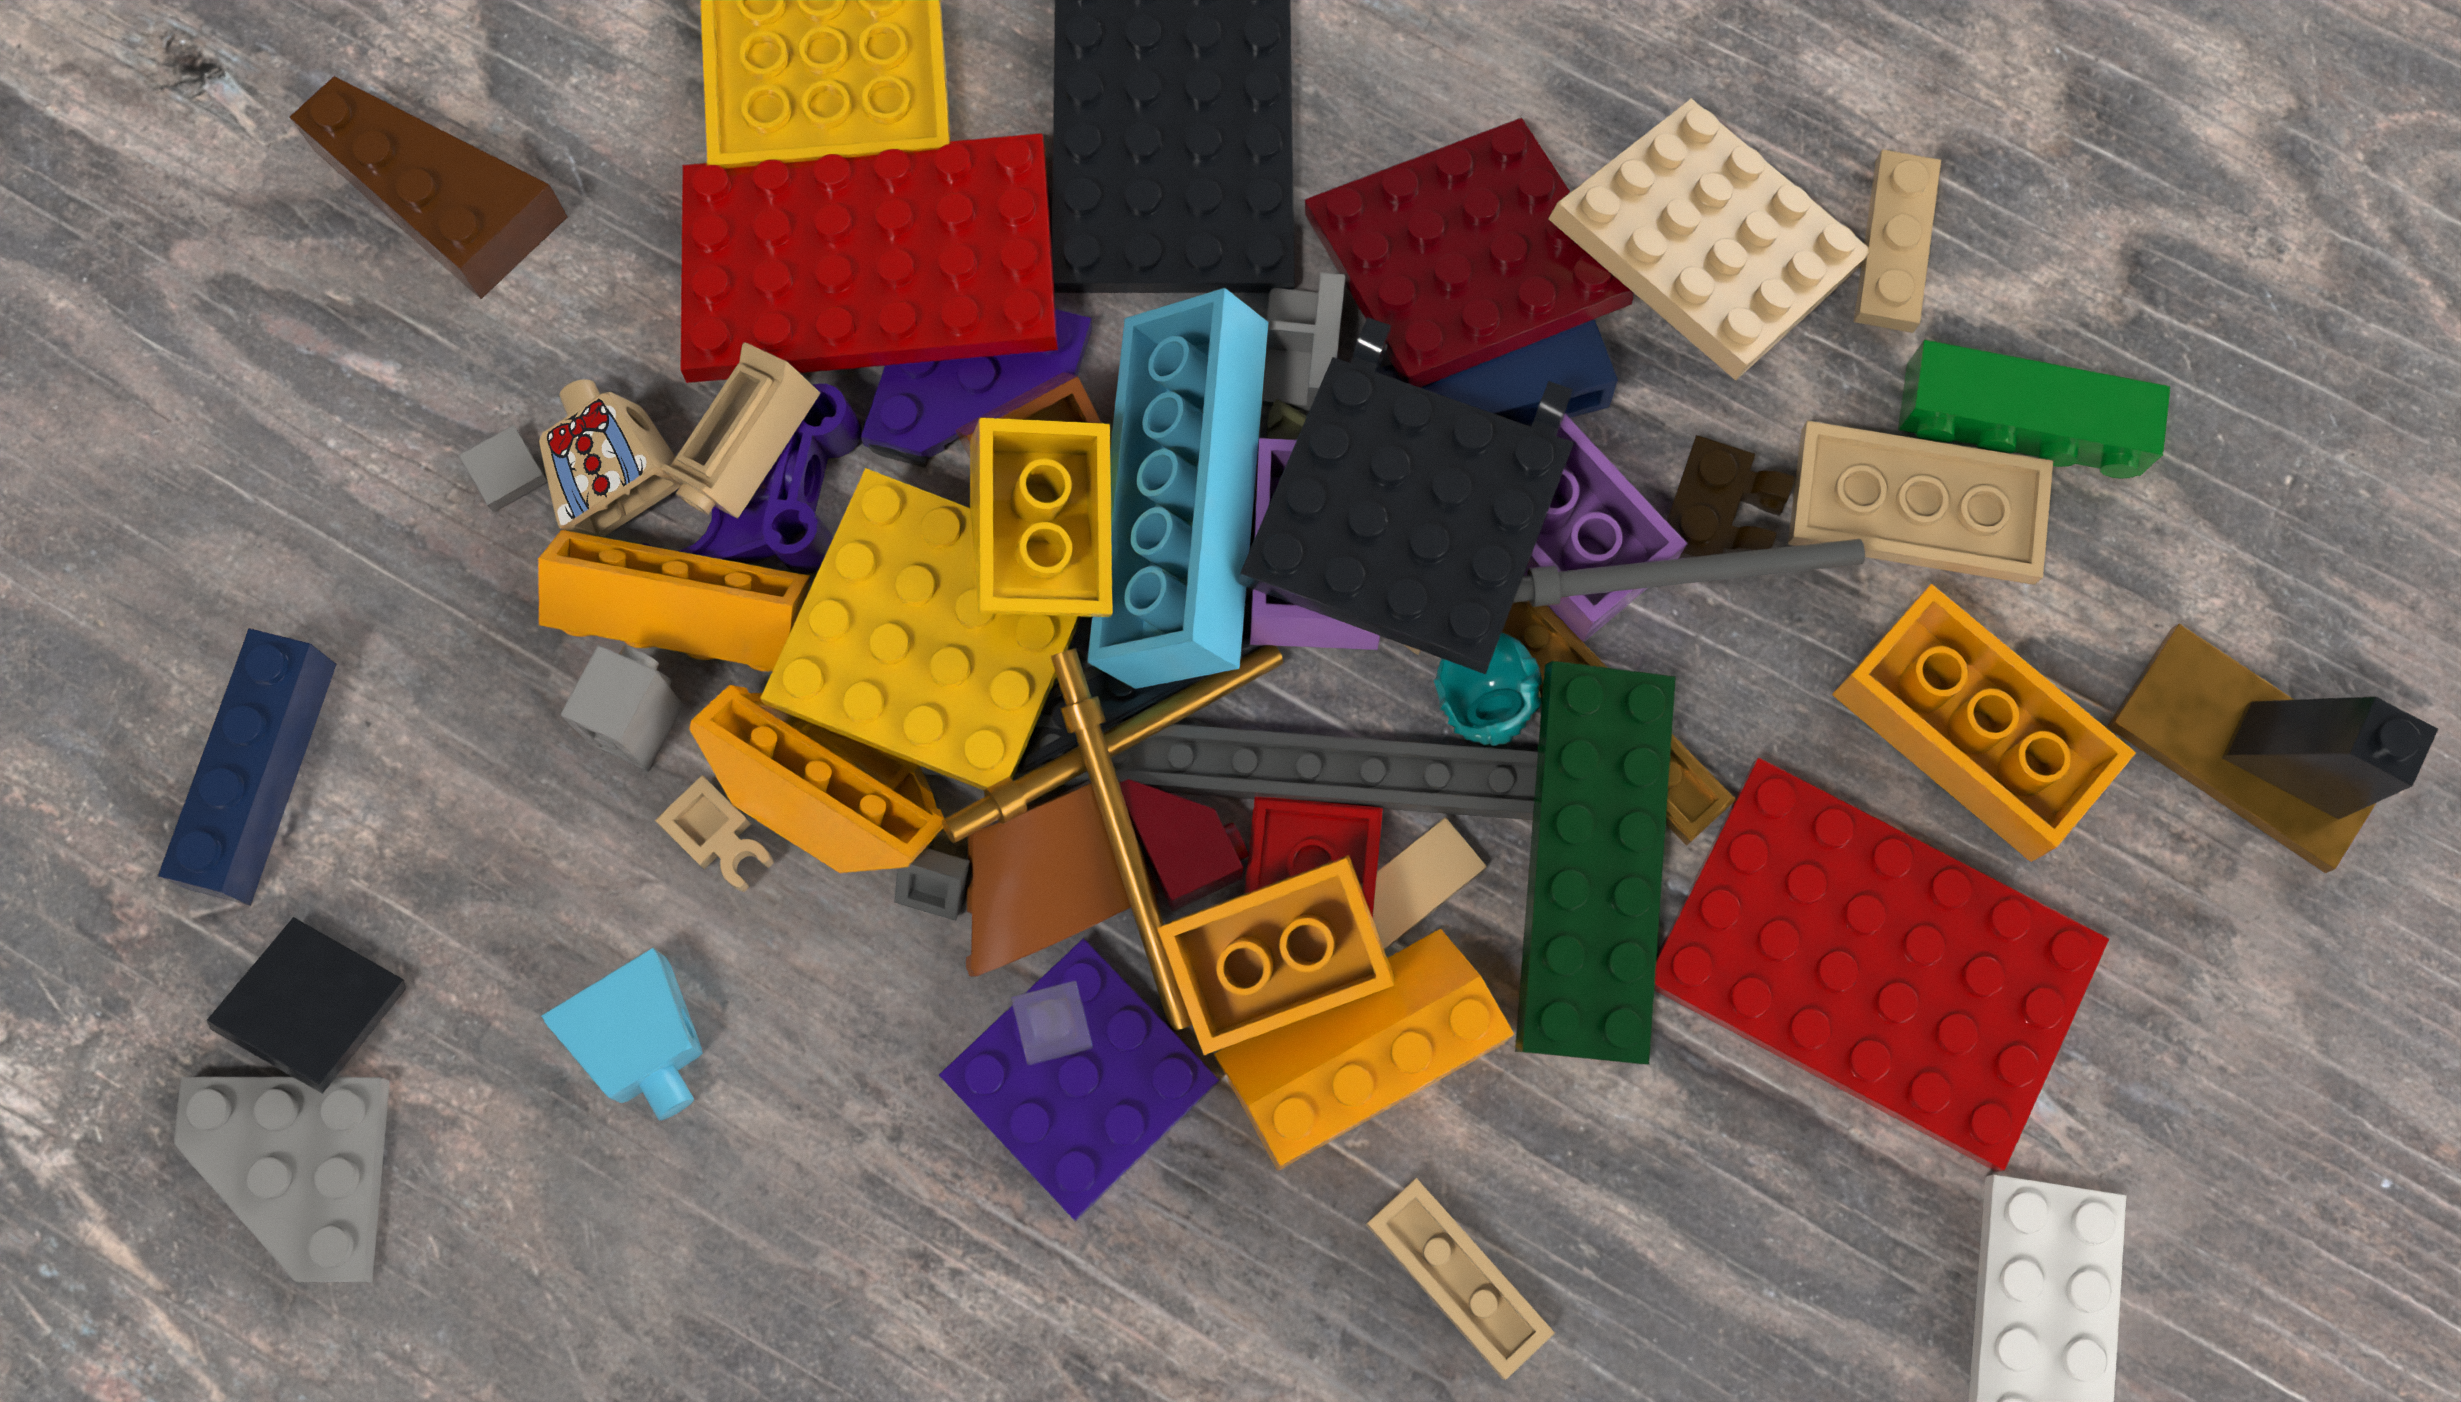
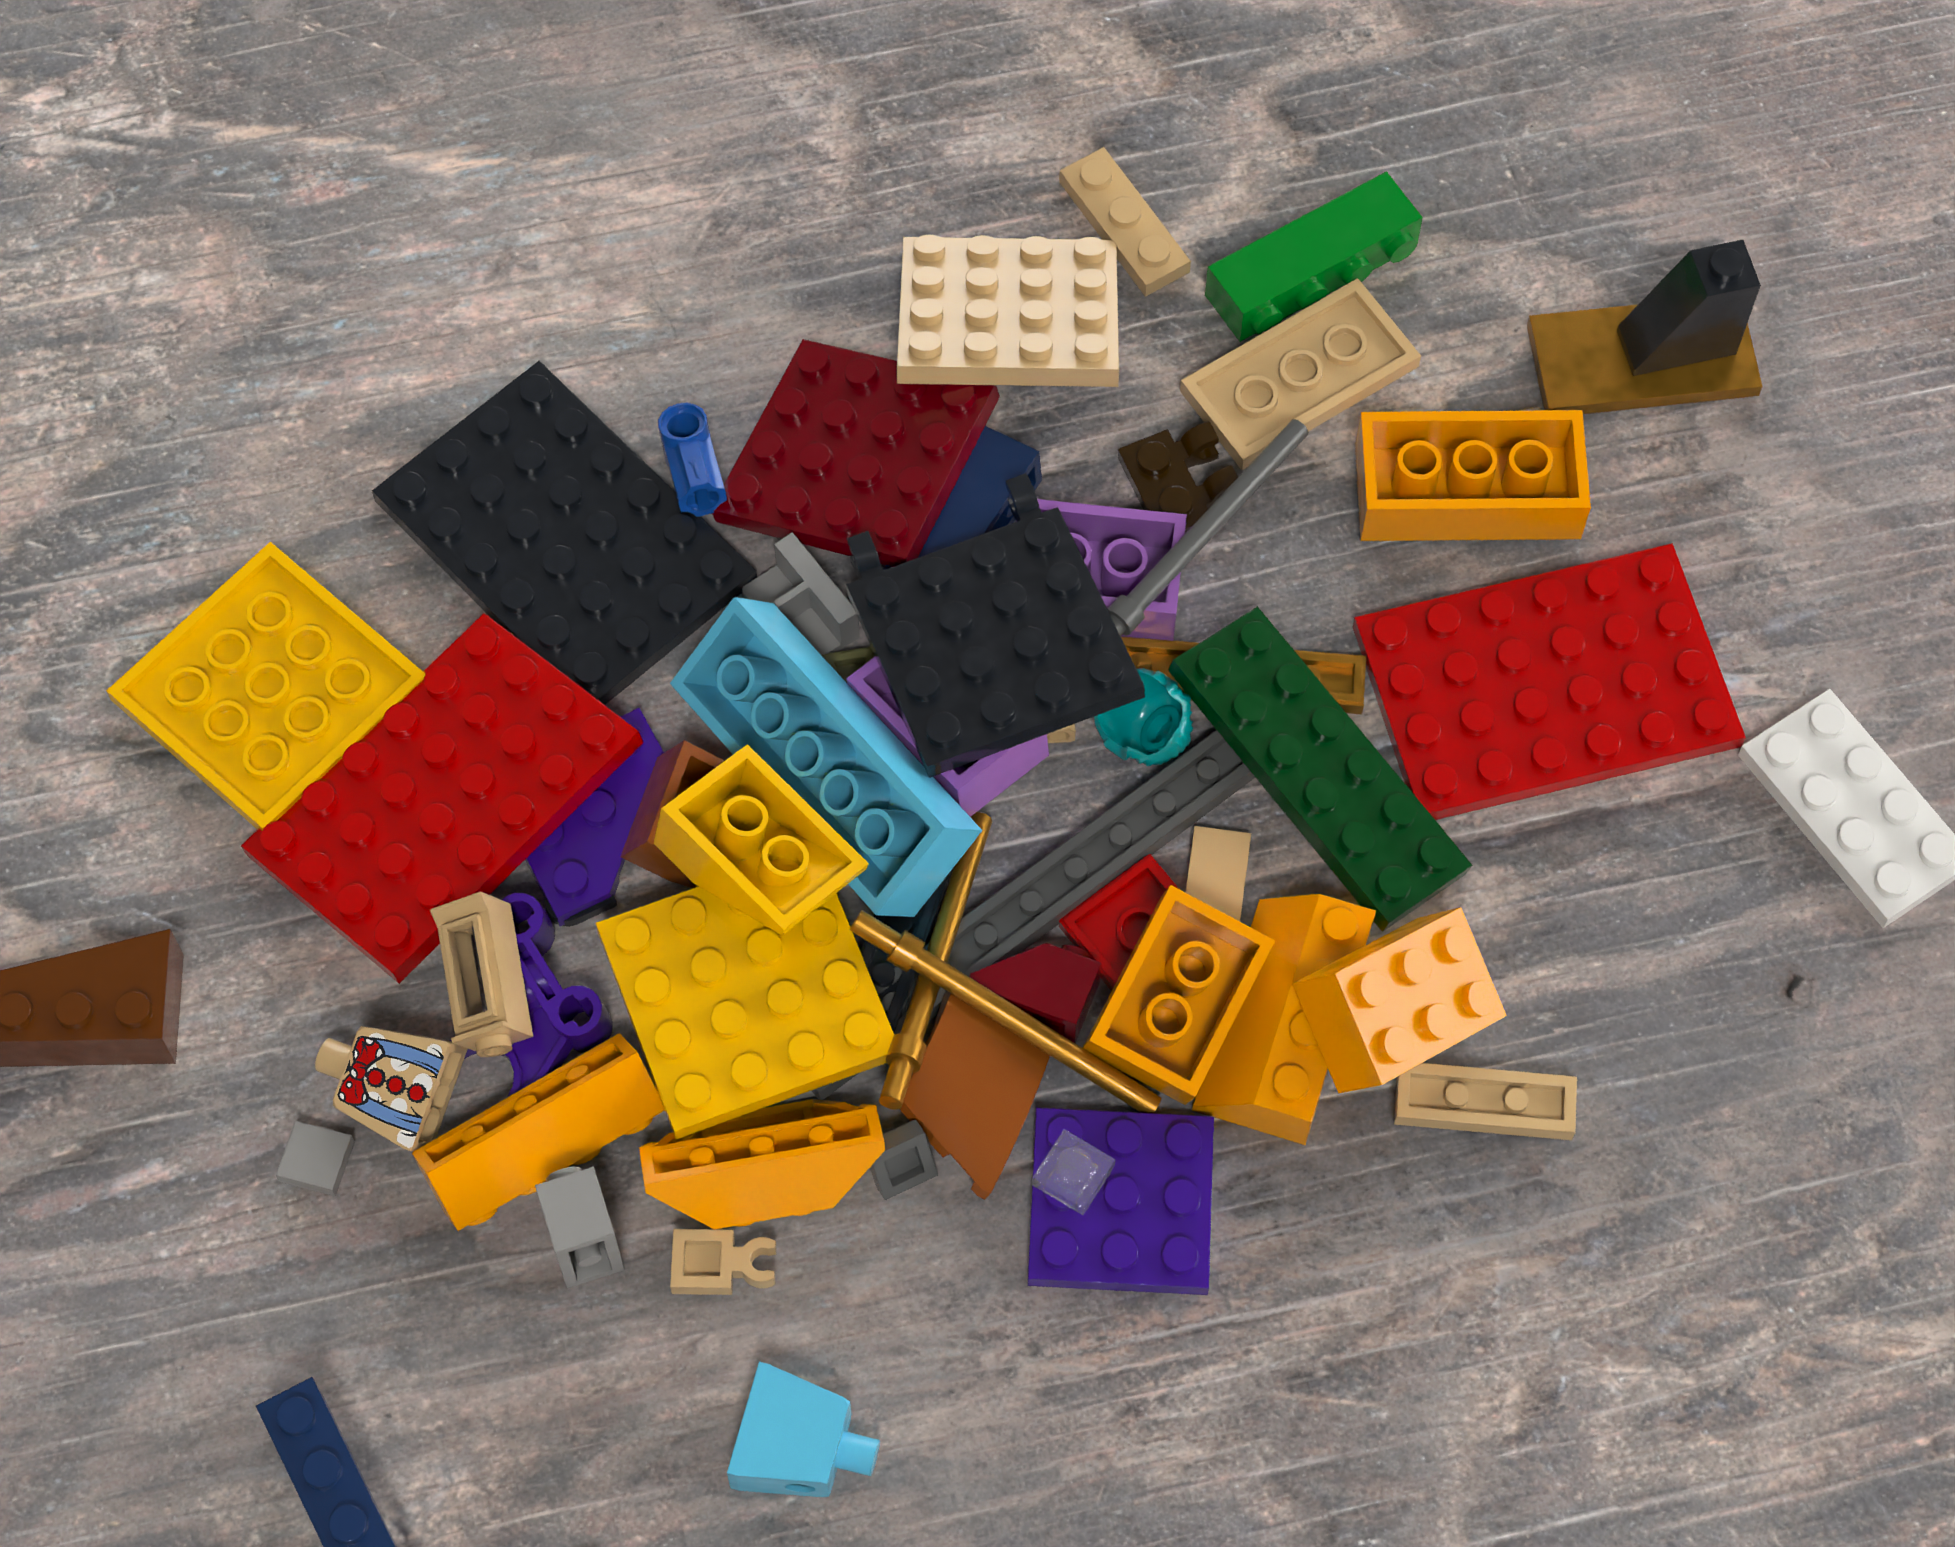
camera: 40 degrees left, 10 degrees down
none -> blue piece [658,403,727,517]
none -> light orange brick [1292,907,1507,1094]

